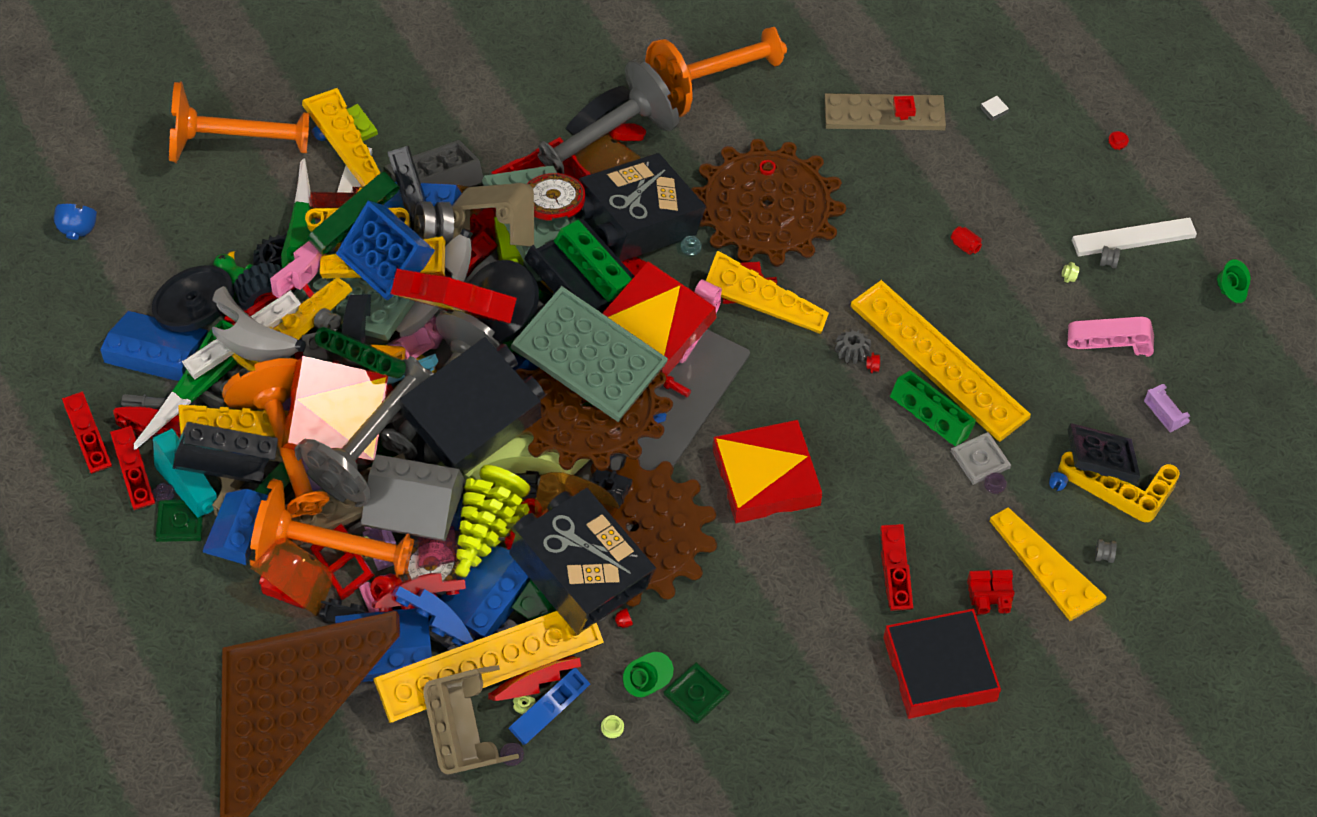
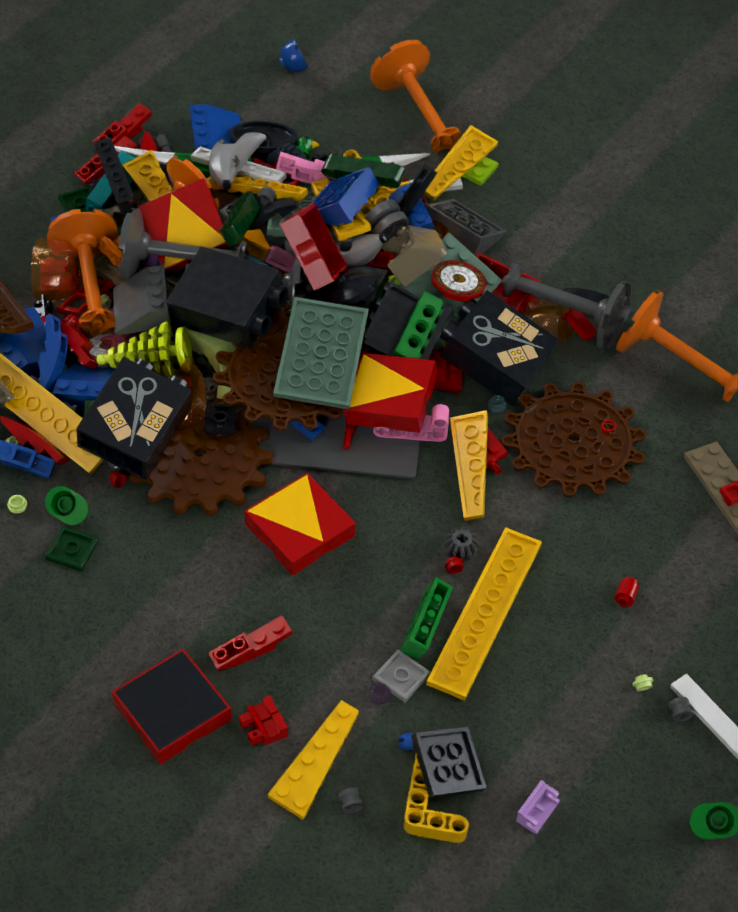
camera: 65 degrees right, 5 degrees down
bright pink beam [1067,317,1154,357] -> none

